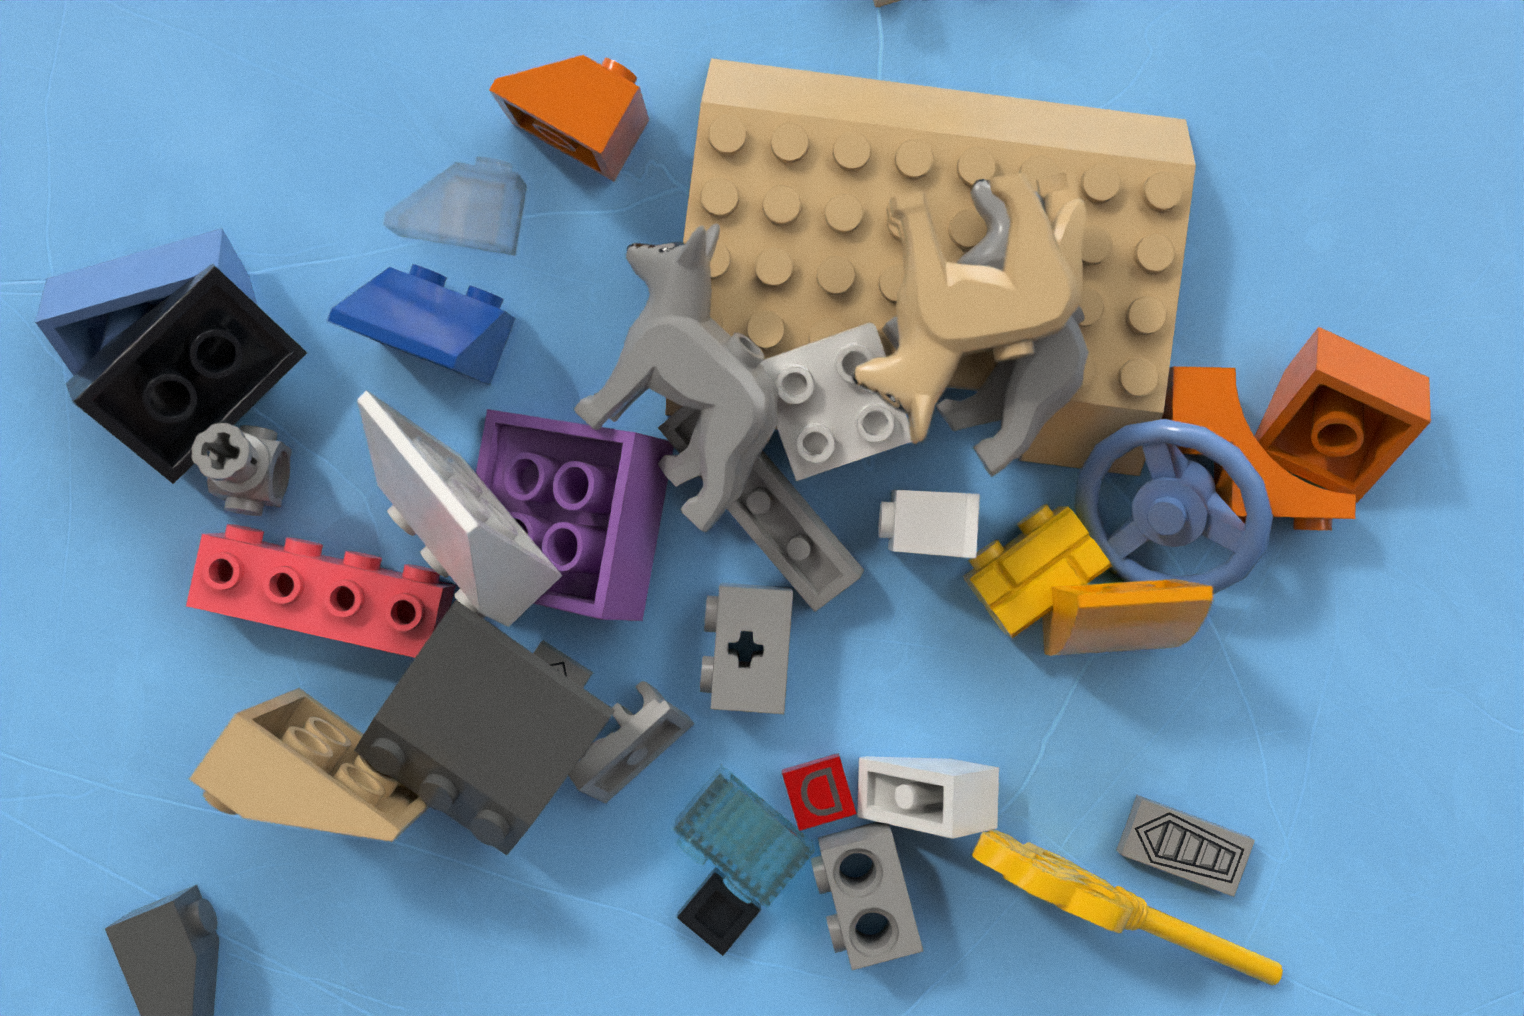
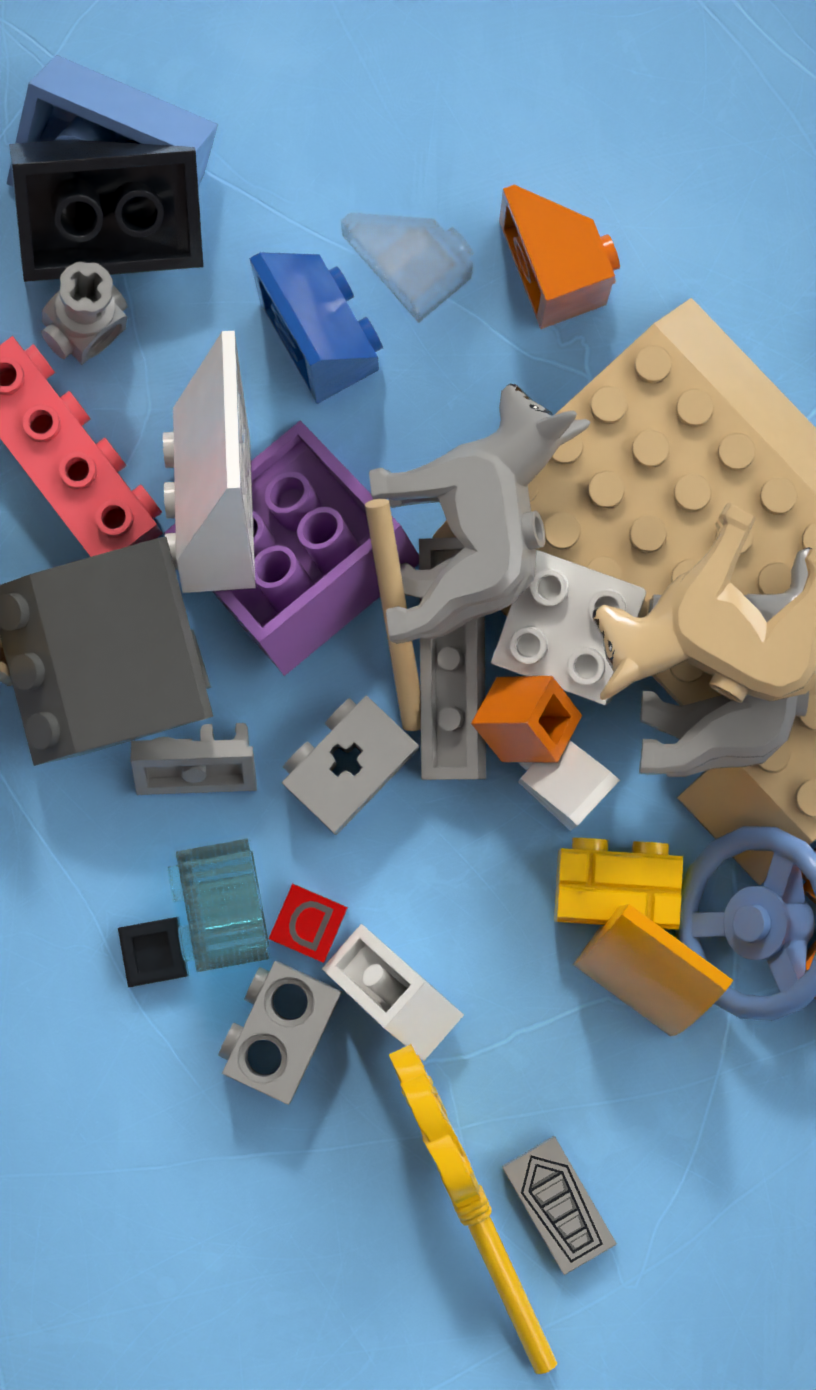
camera: 40 degrees right, 5 degrees down
none -> tan bar [365,499,421,731]
none -> orange brick [471,676,583,763]

